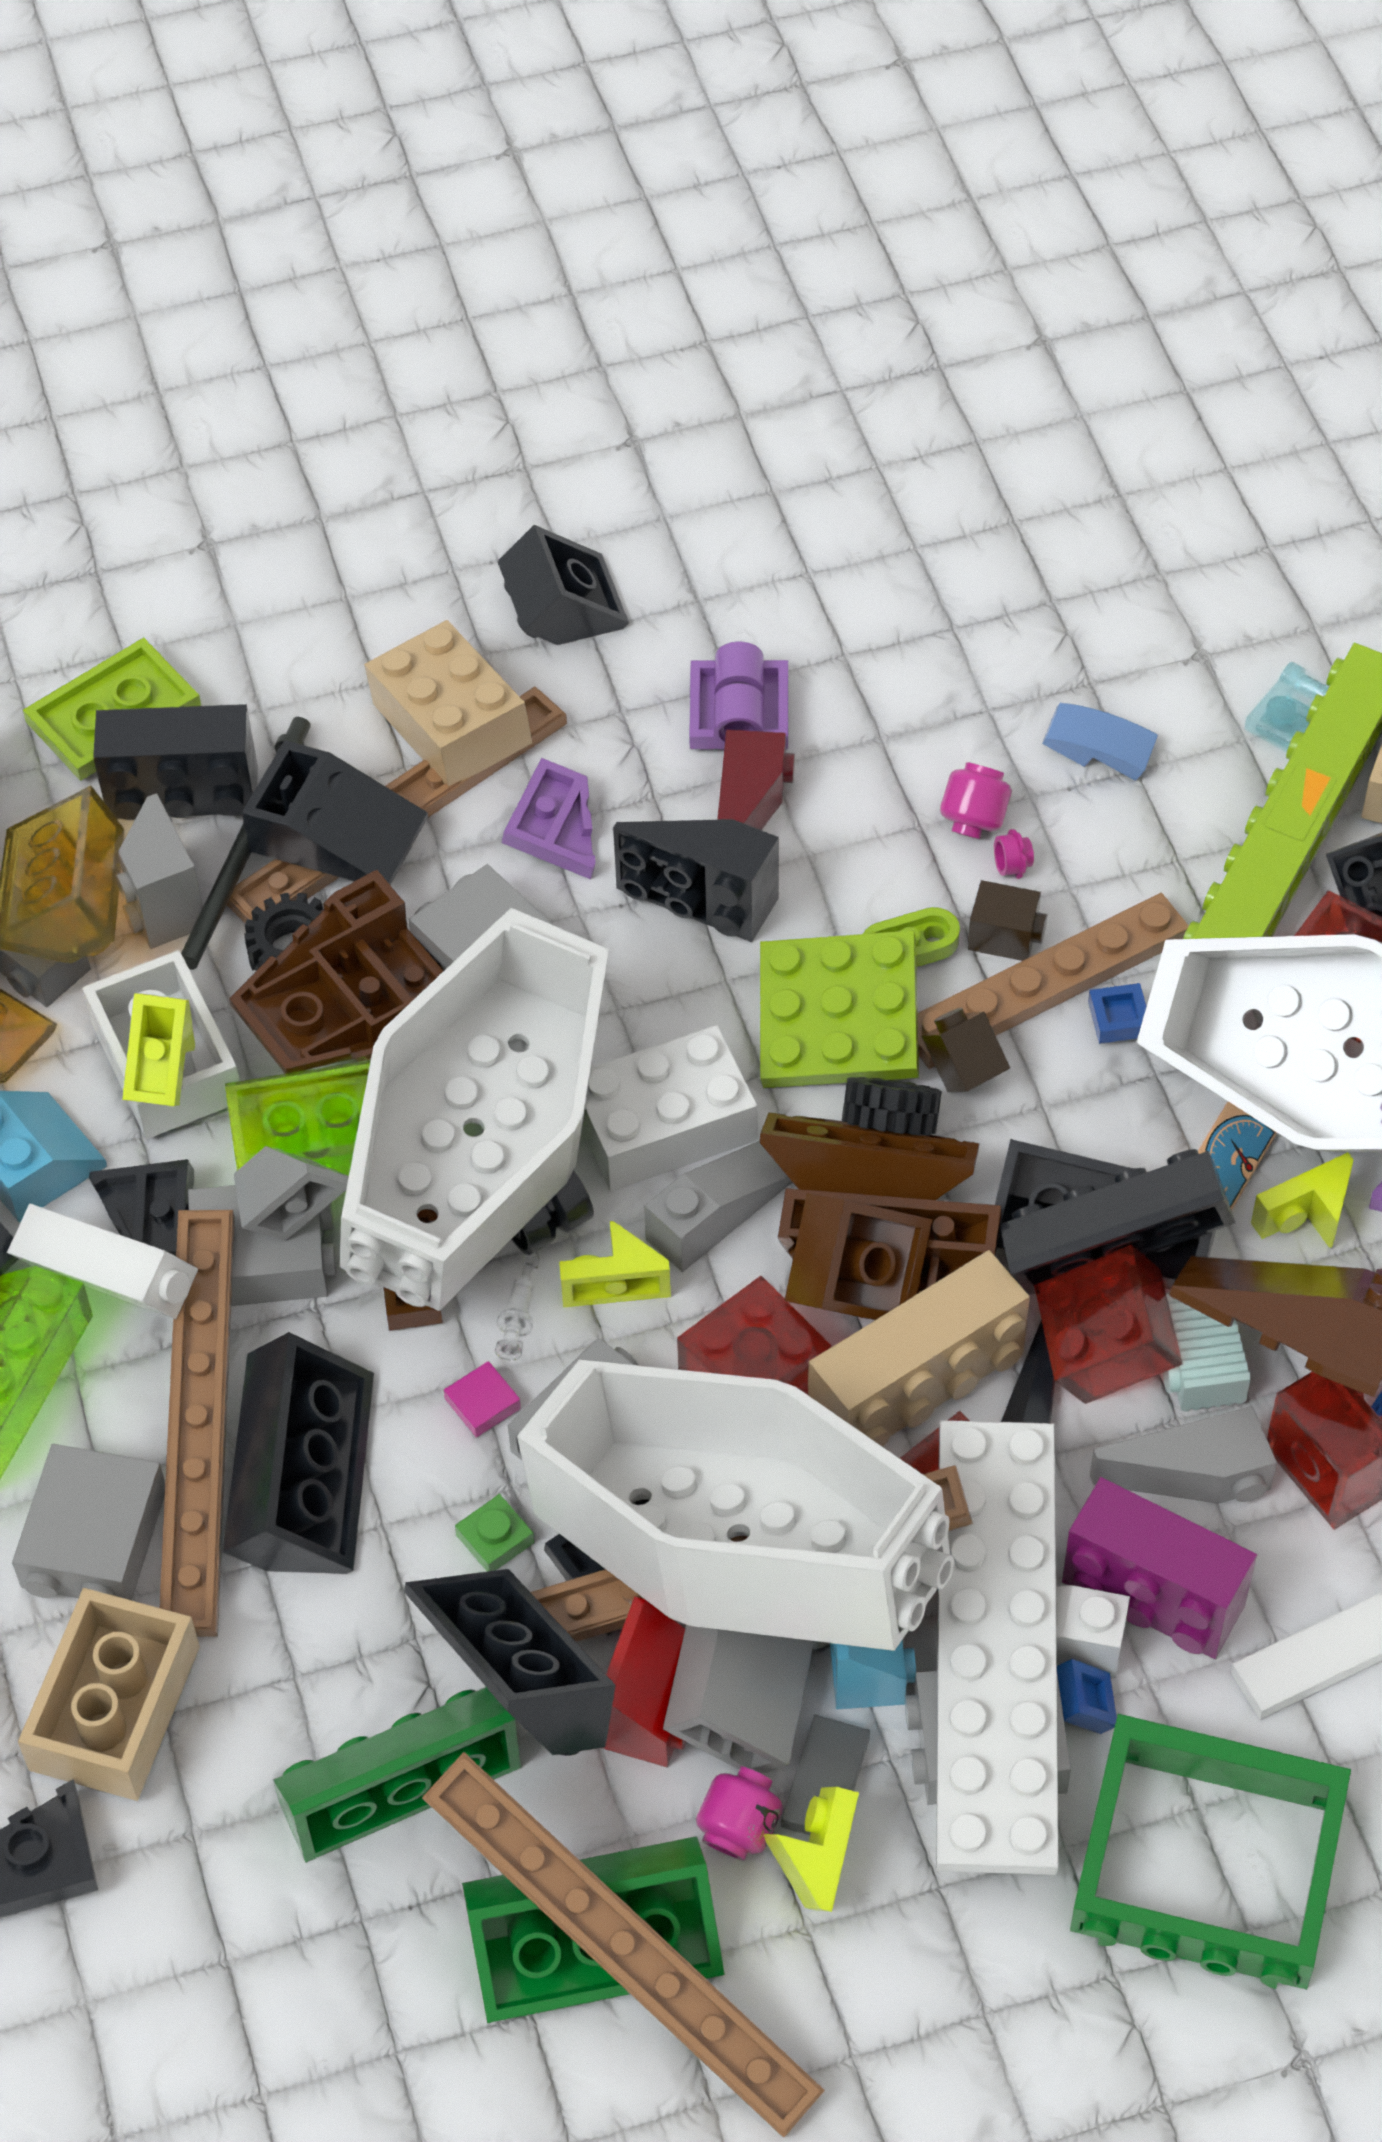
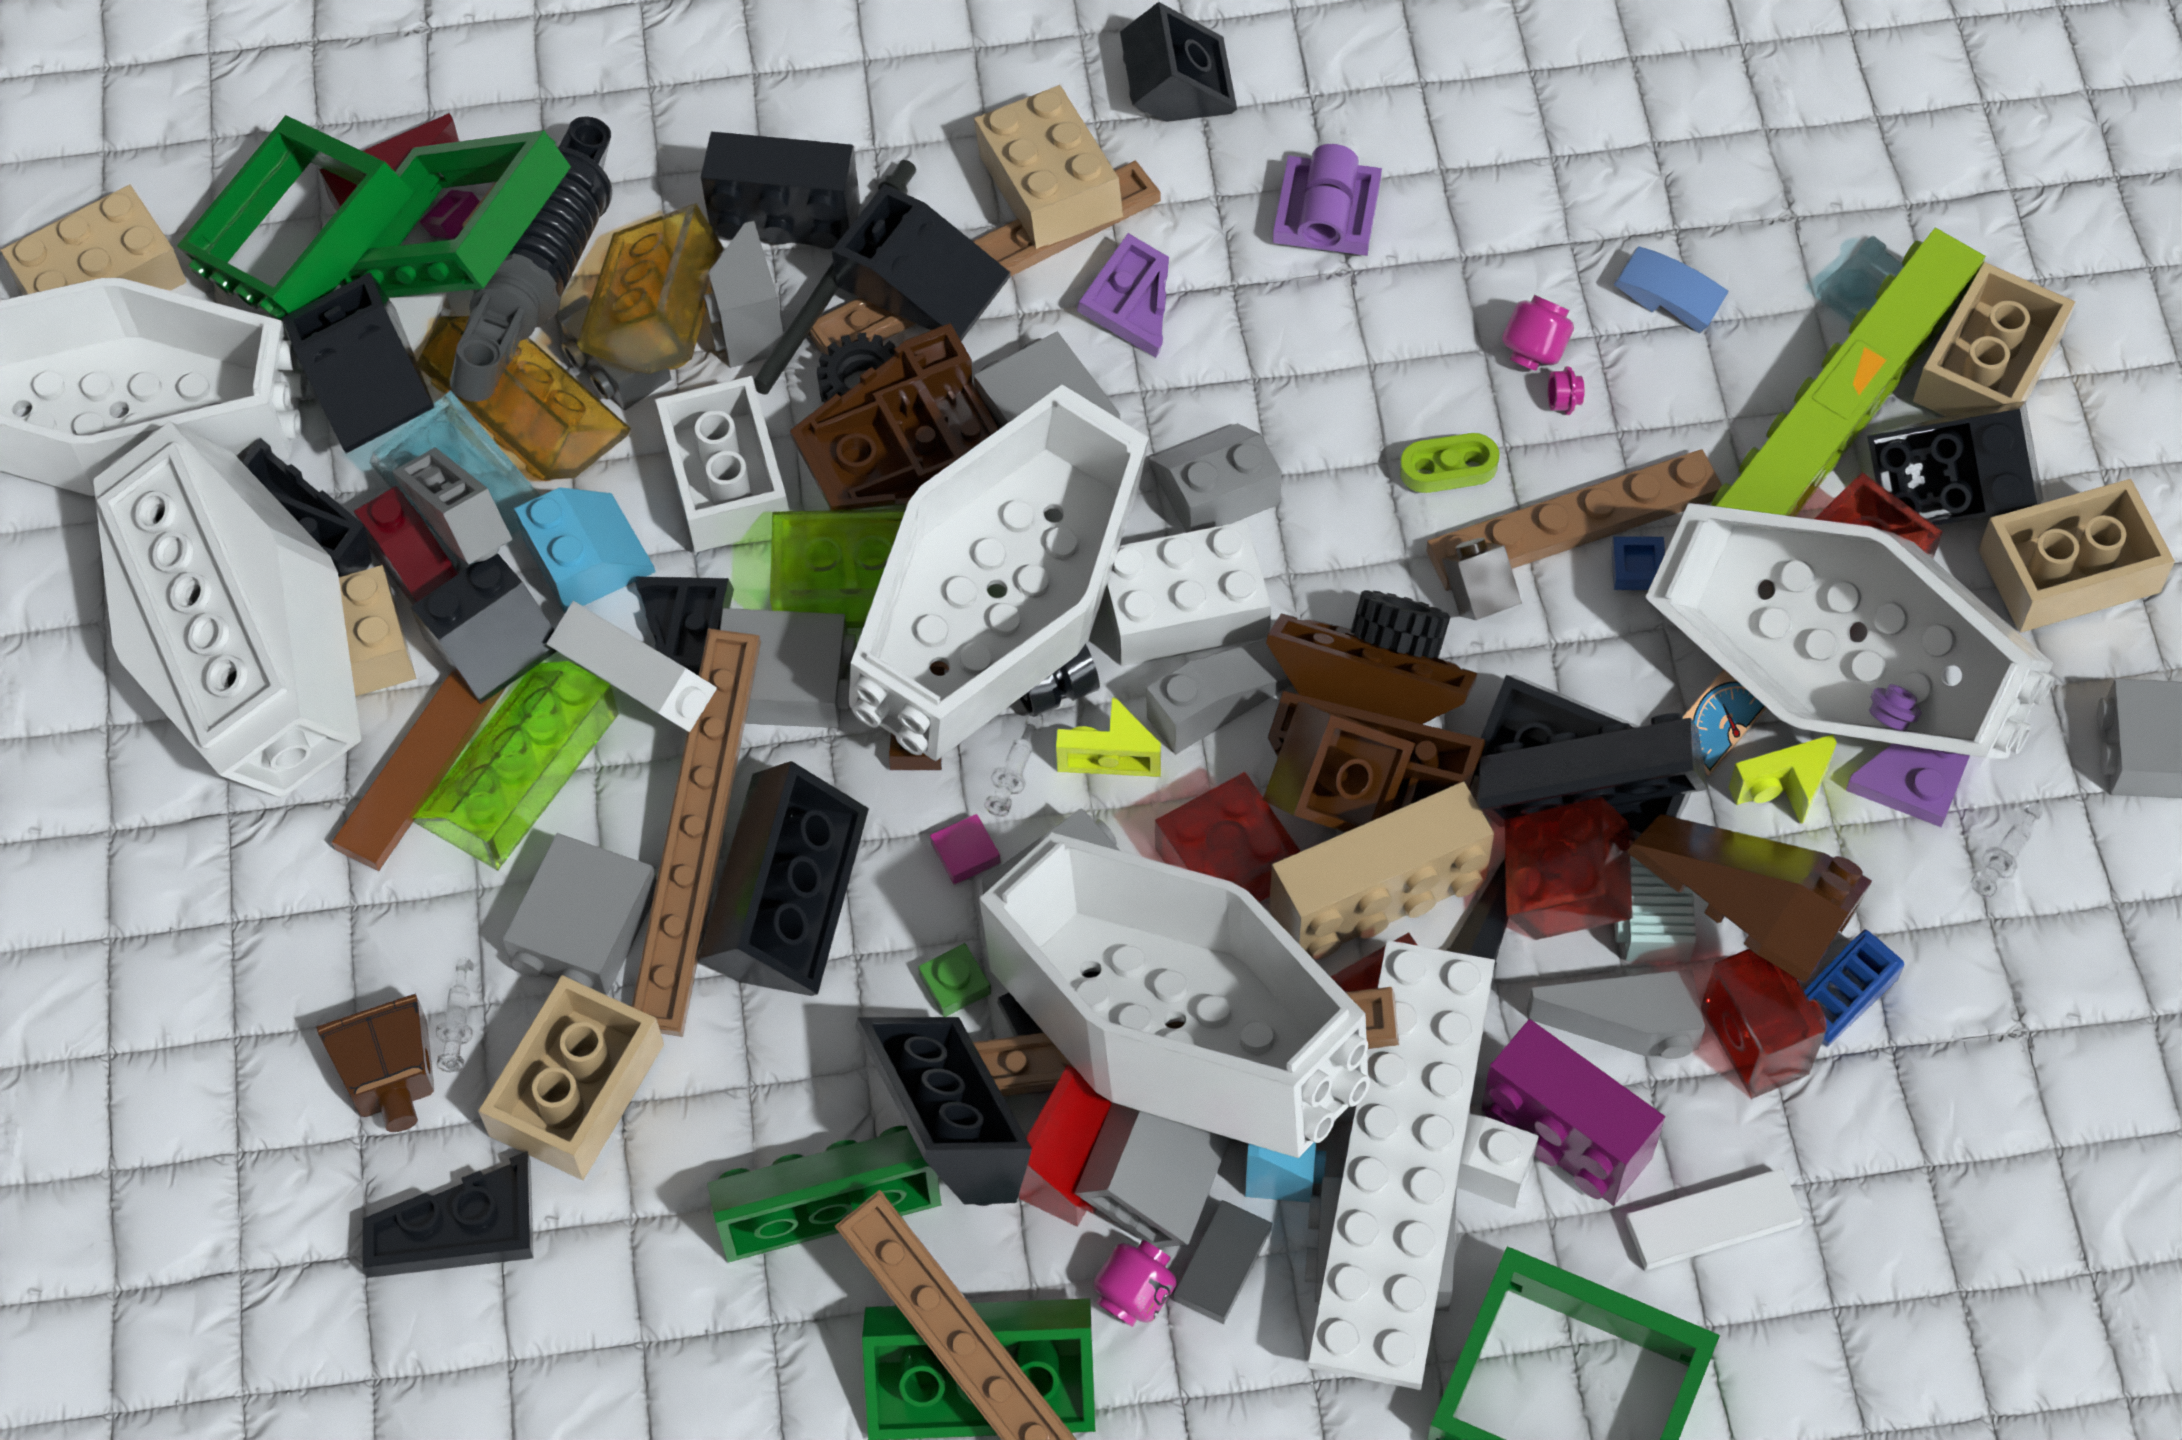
camera: 10 degrees right, 5 degrees up
lime plate [23,637,201,781] -> none
neon yellow slope [122,993,195,1106] -> none
light grey slope [233,1146,349,1241] -> none
black slope [613,819,779,942] -> none
dark red slope [717,729,795,830] -> none
lime plate [760,930,919,1088] -> none
neon yellow slope [764,1787,859,1912] -> none
dark brown brick [968,880,1048,961] -> none
blue plate [1056,1659,1117,1734] -> none
none -> light grey slope [1148,423,1282,533]

